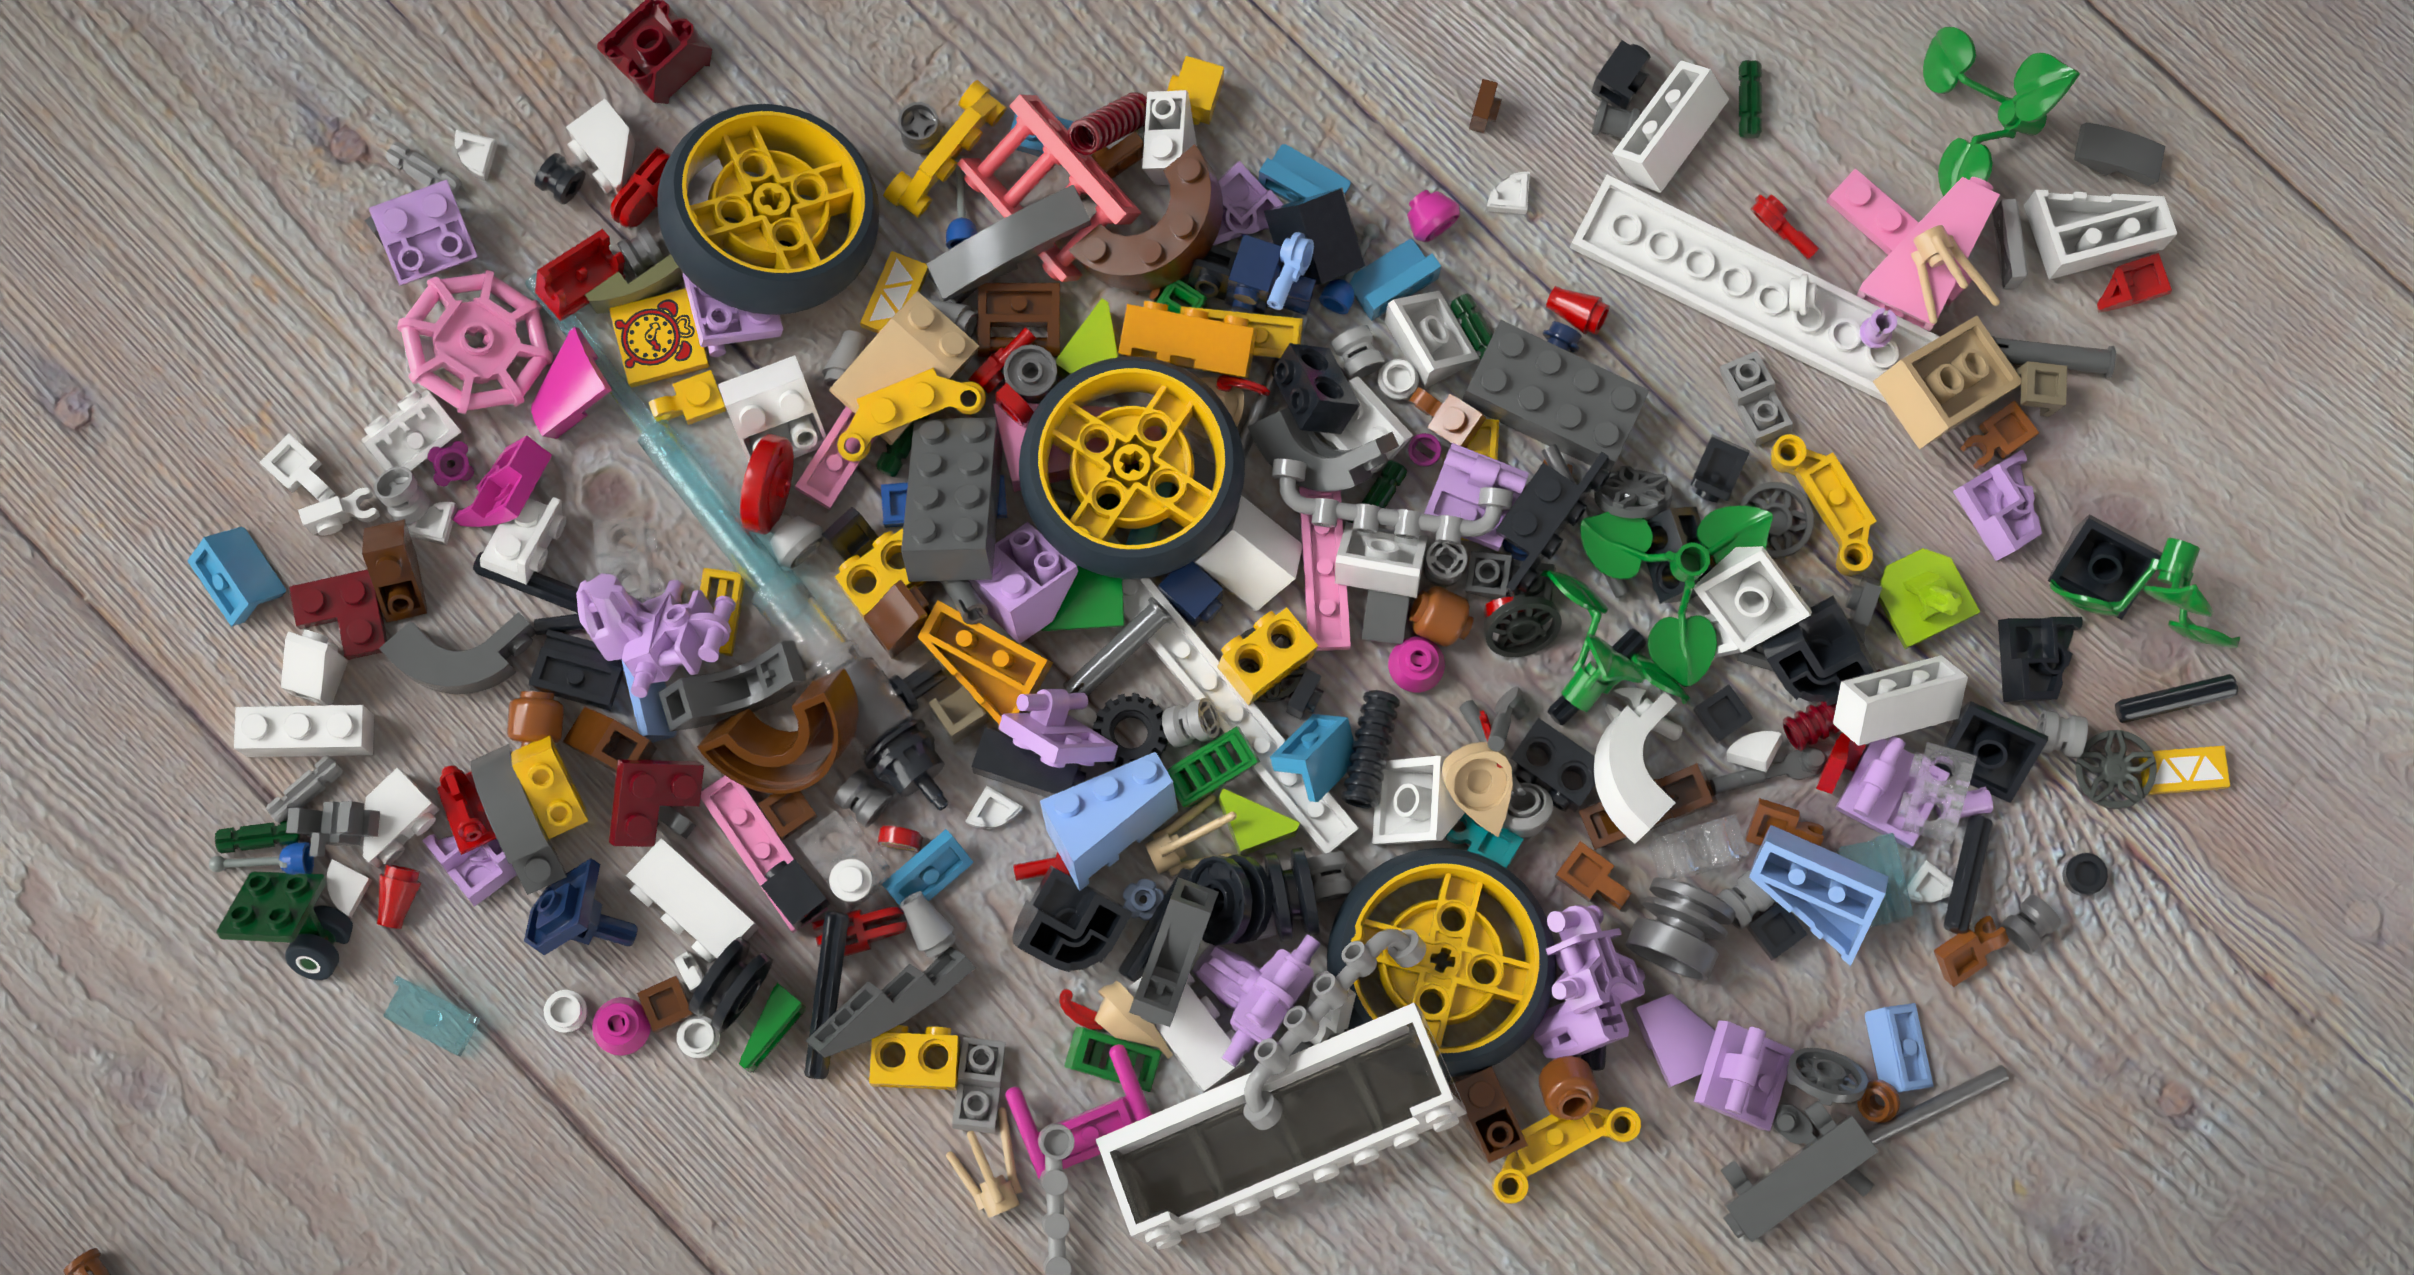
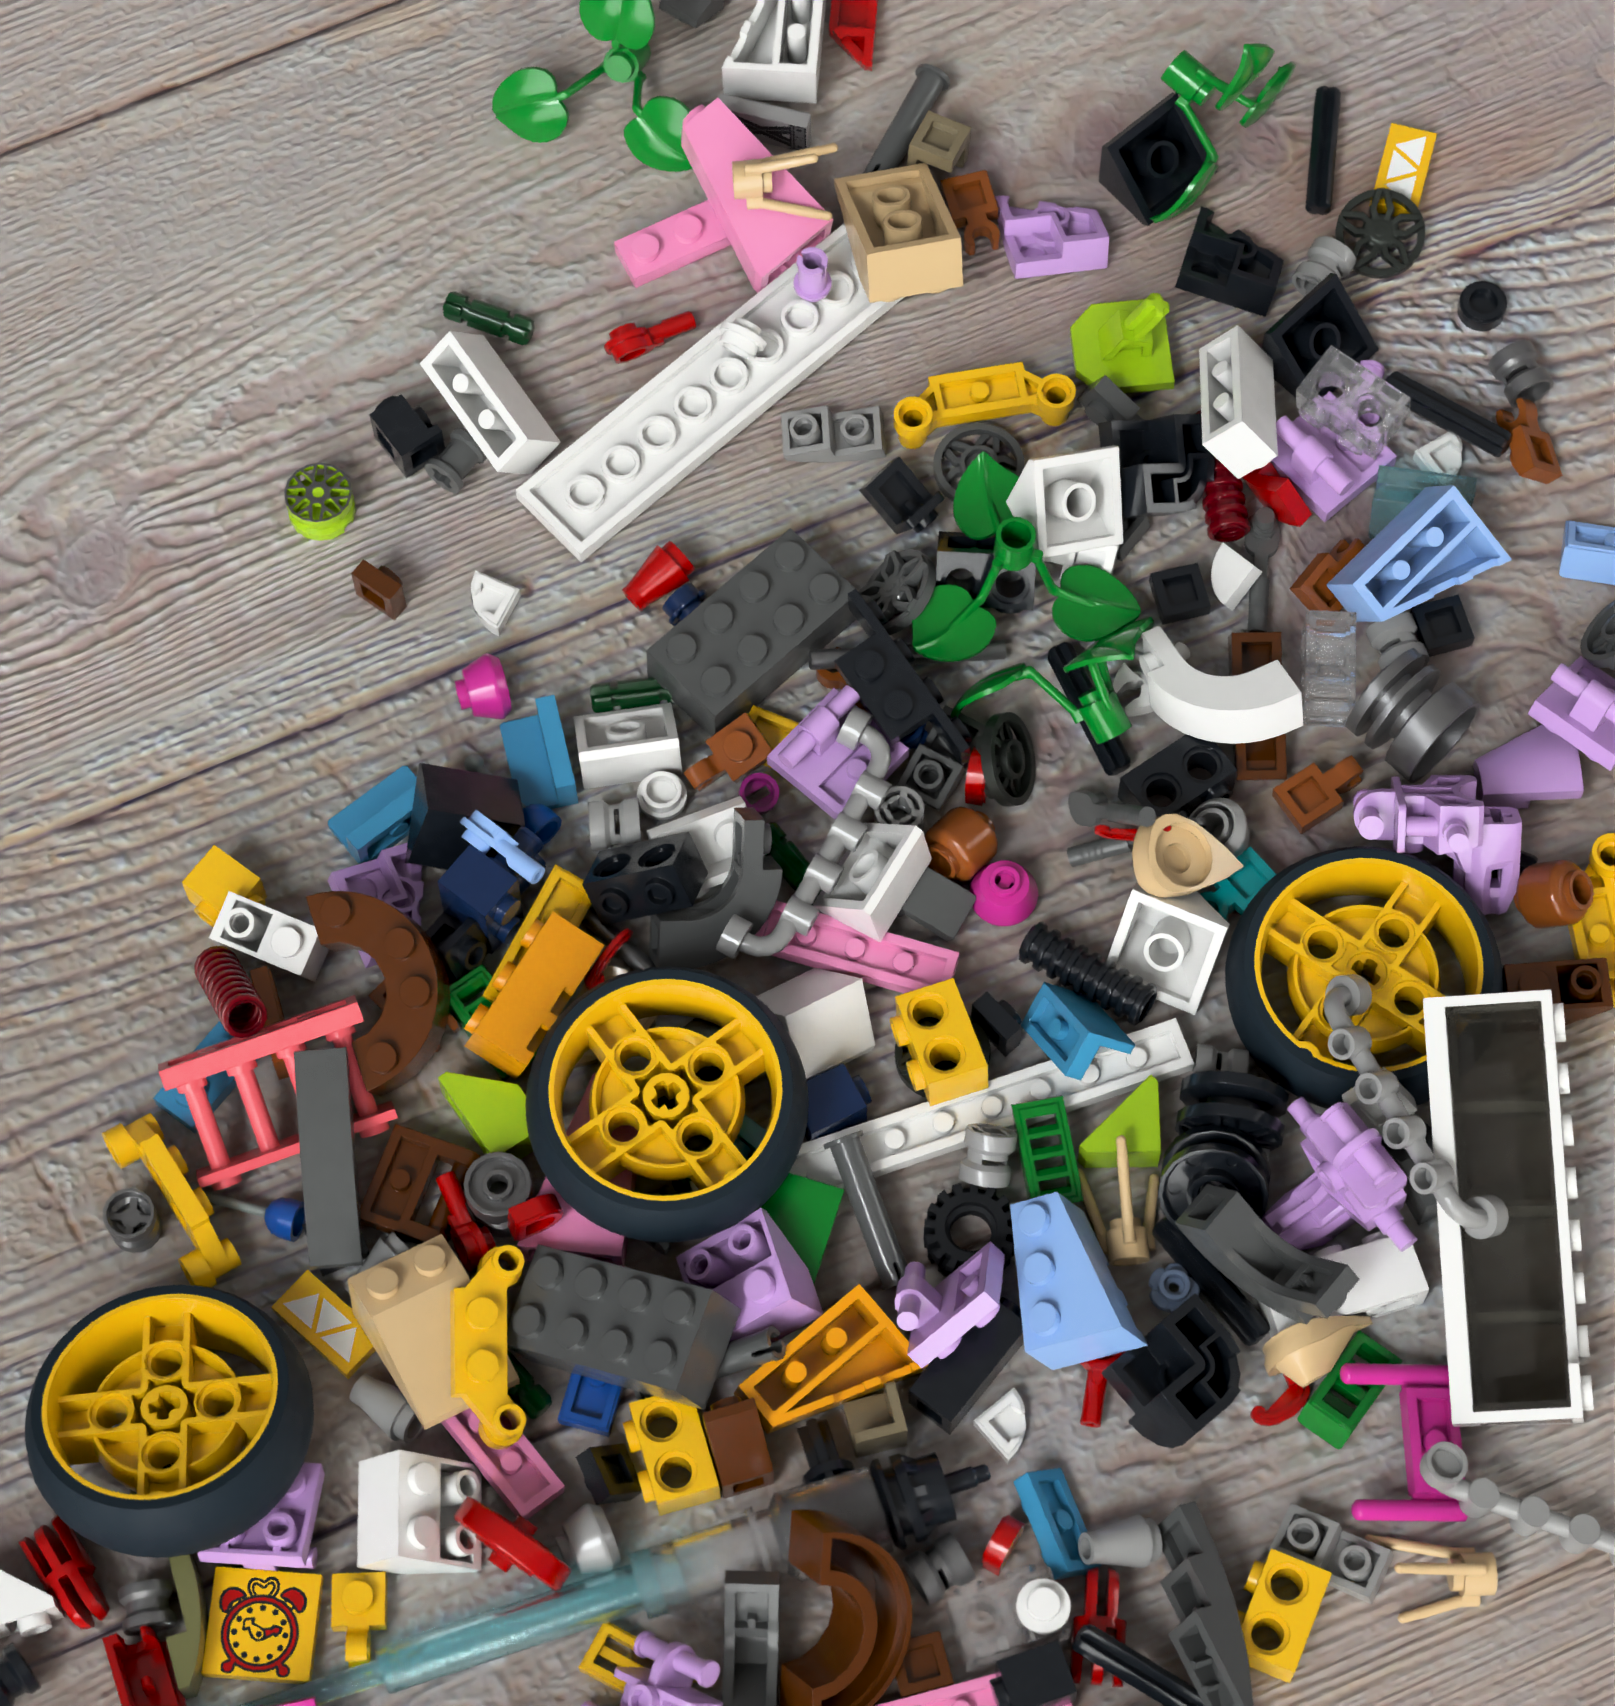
camera: 65 degrees left, 10 degrees down
none -> lime wheel [284,463,356,541]

